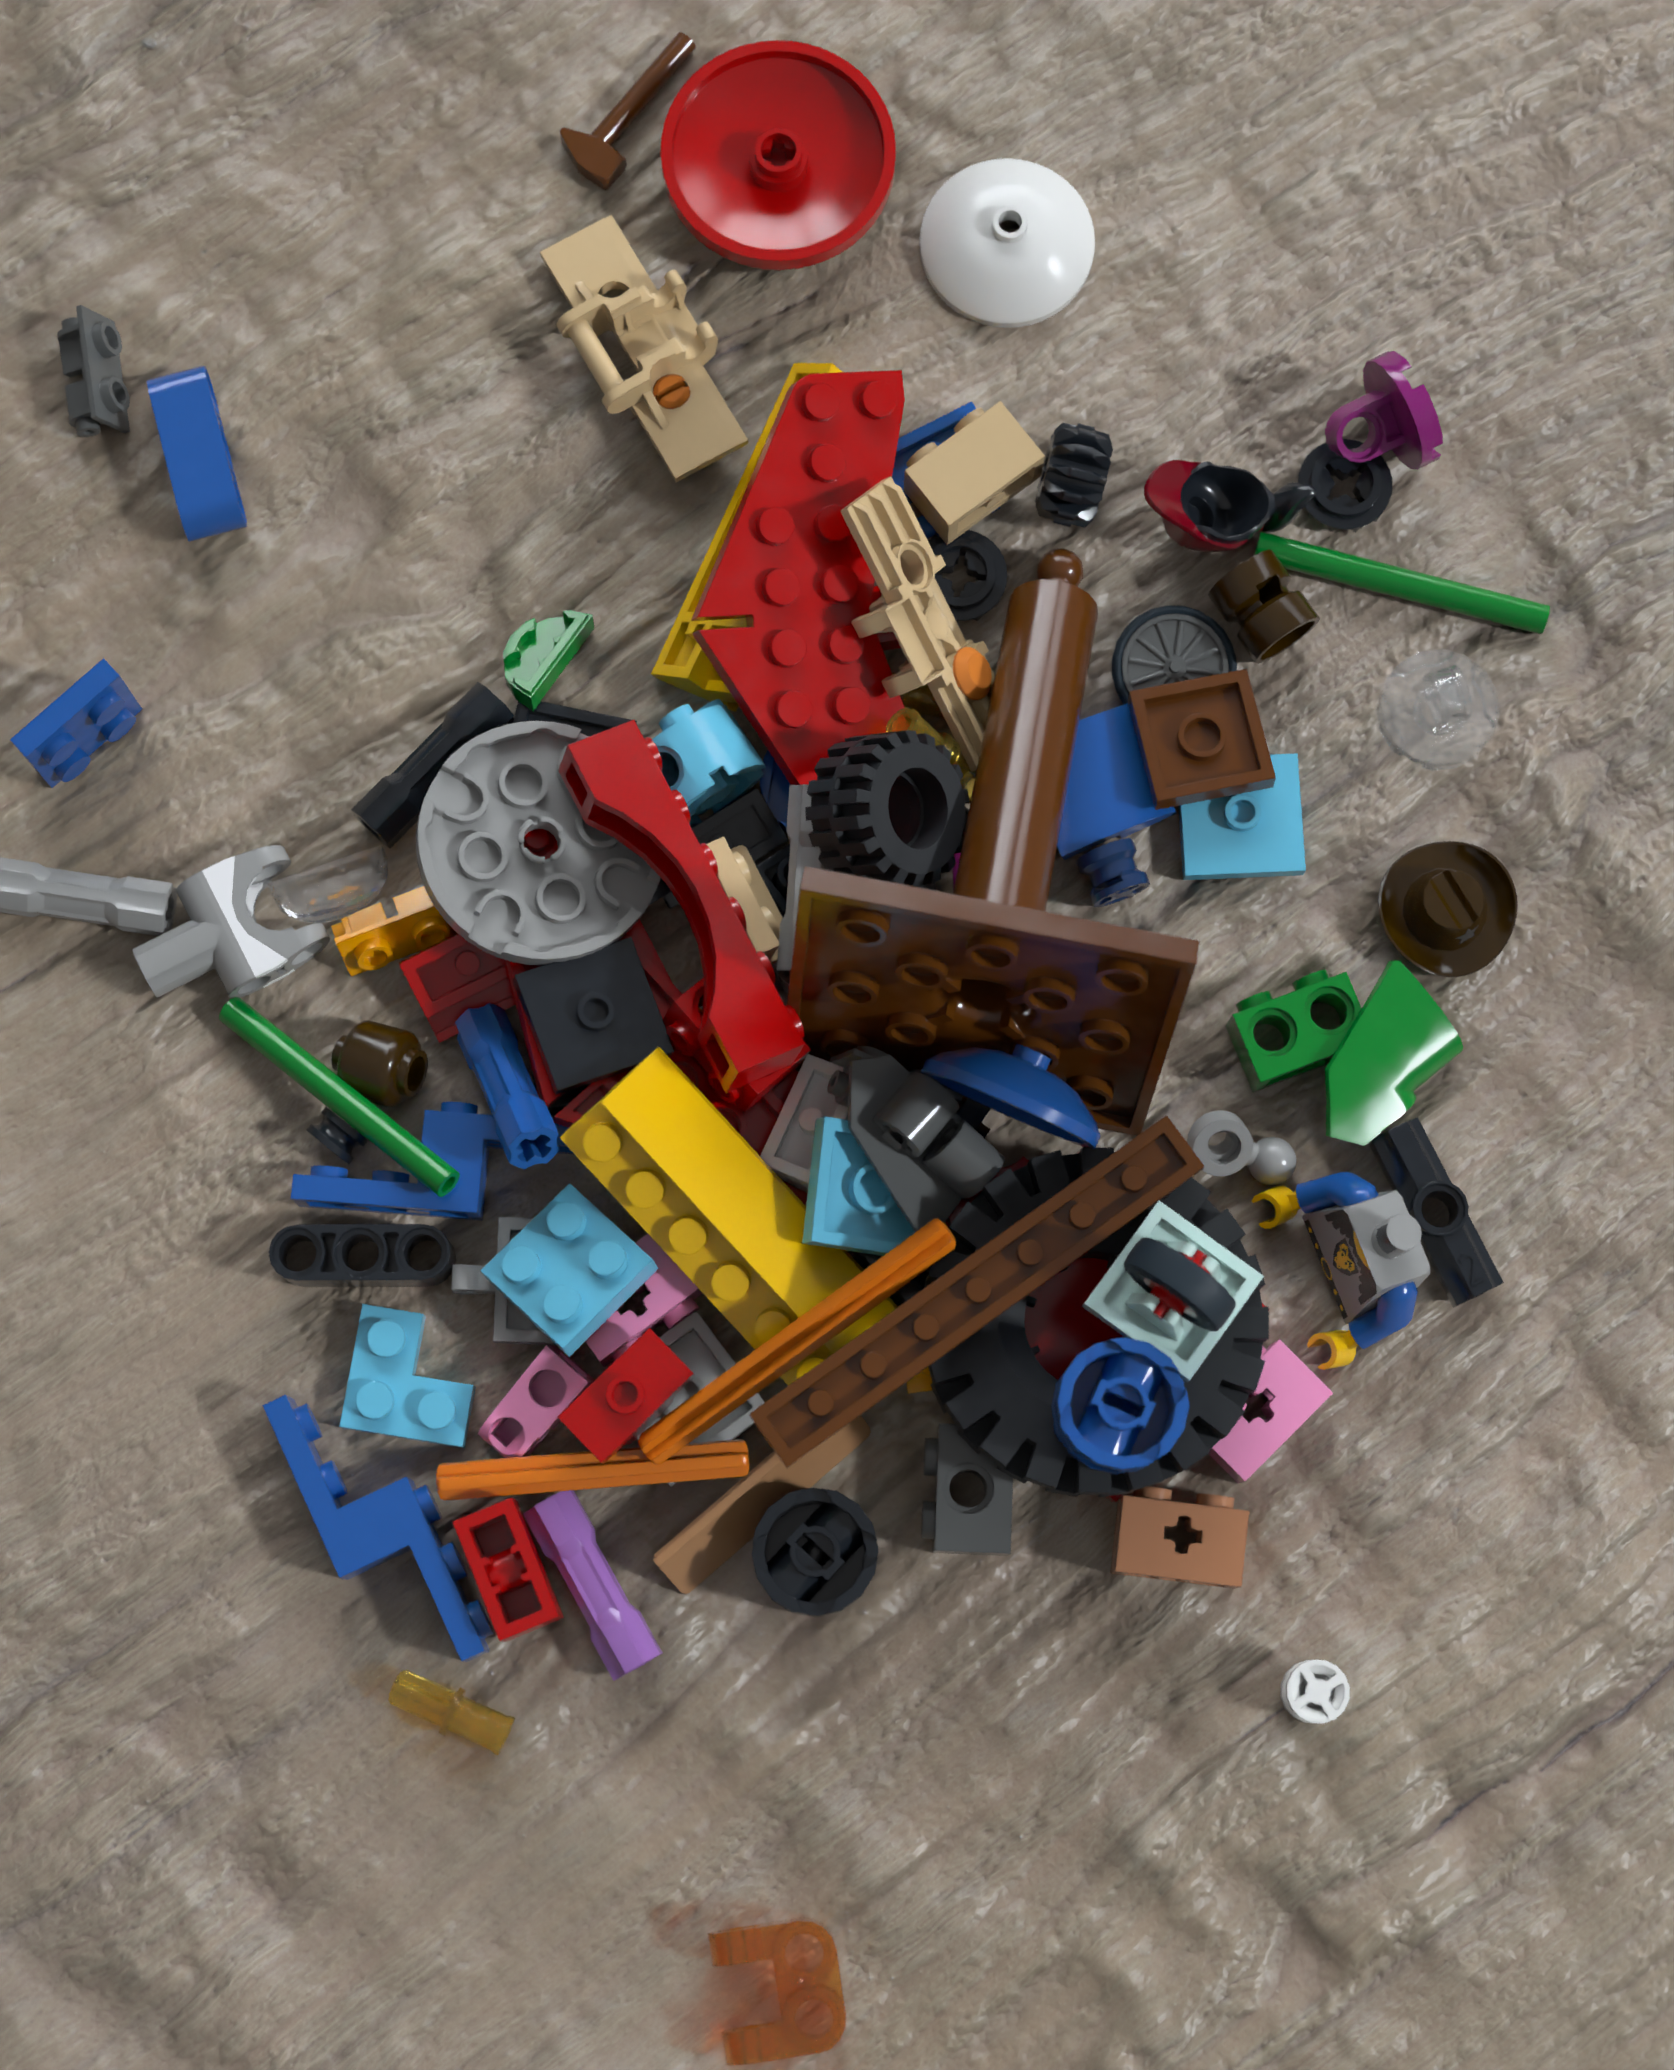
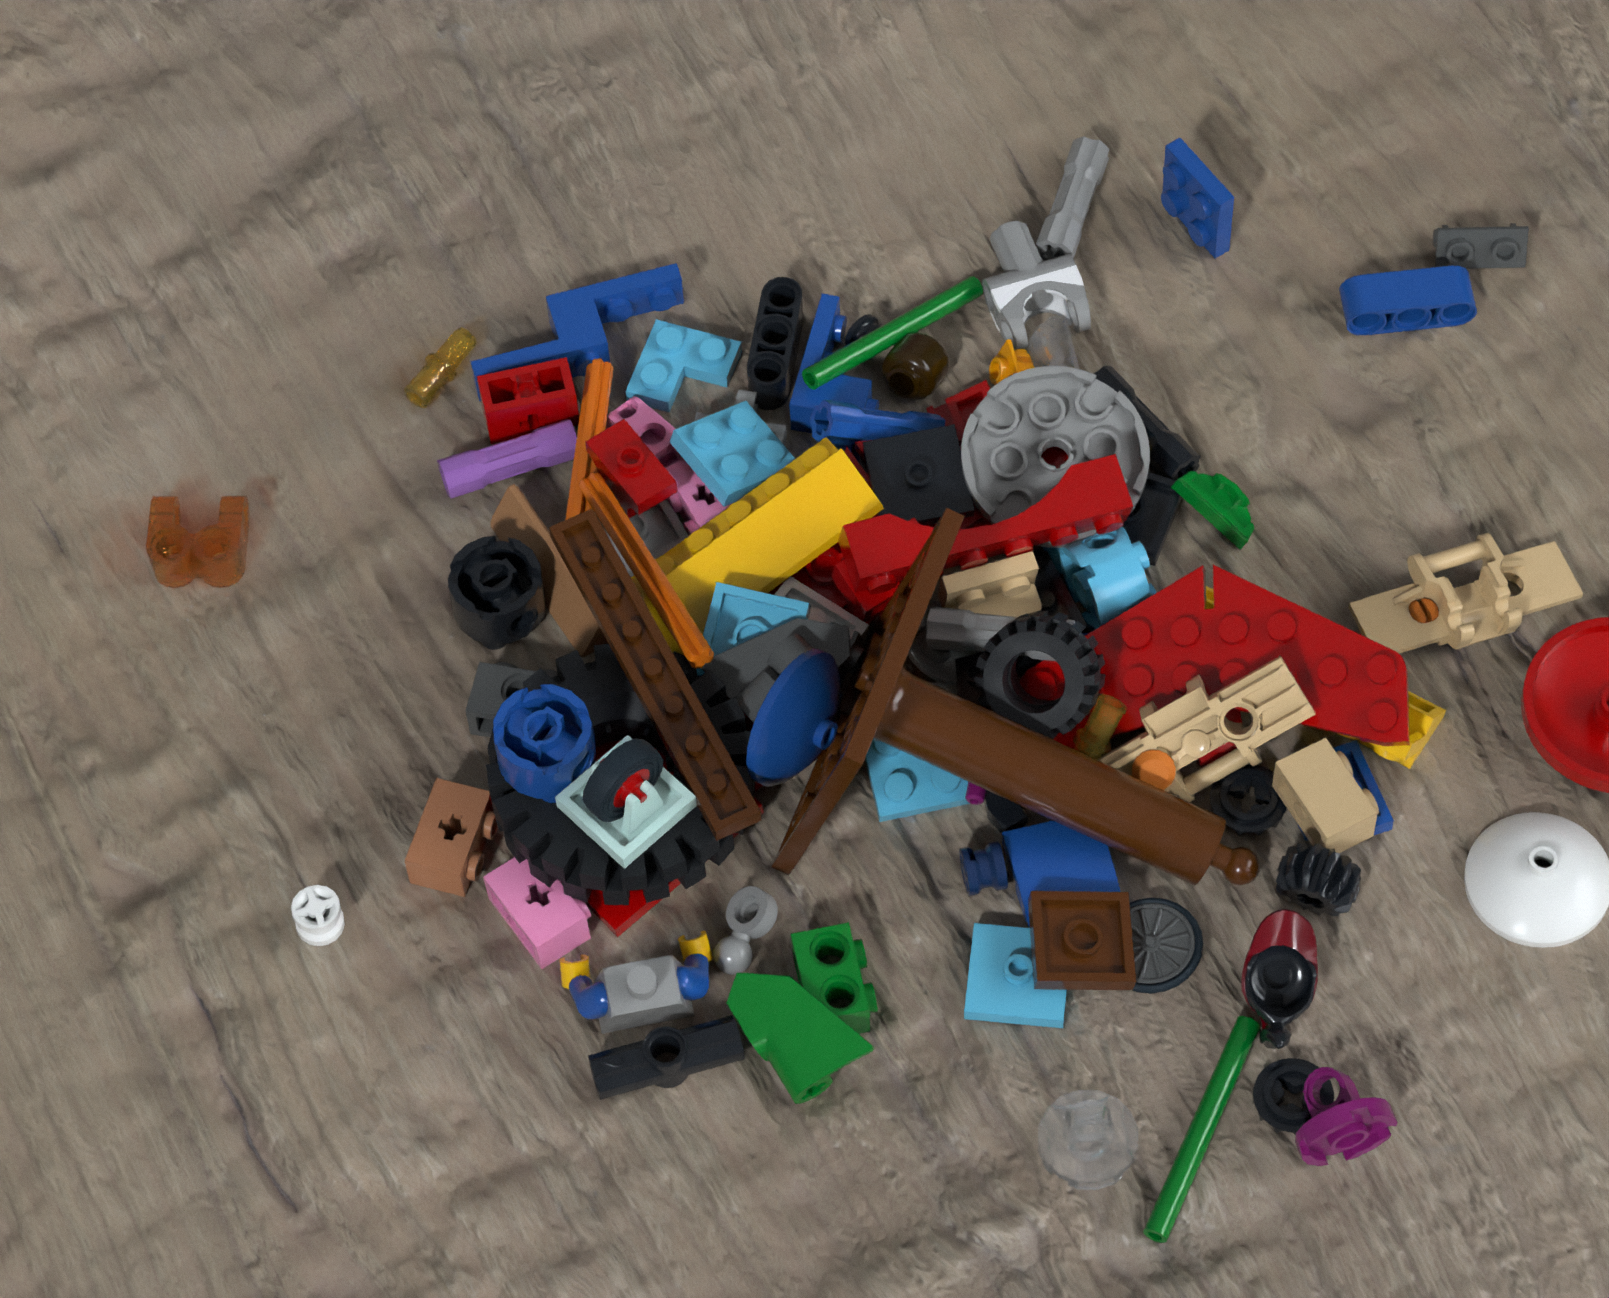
camera: 105 degrees right, 20 degrees down
dark brown wheel [1208,549,1320,664] -> none
dark brown hat [1378,841,1518,977] -> none

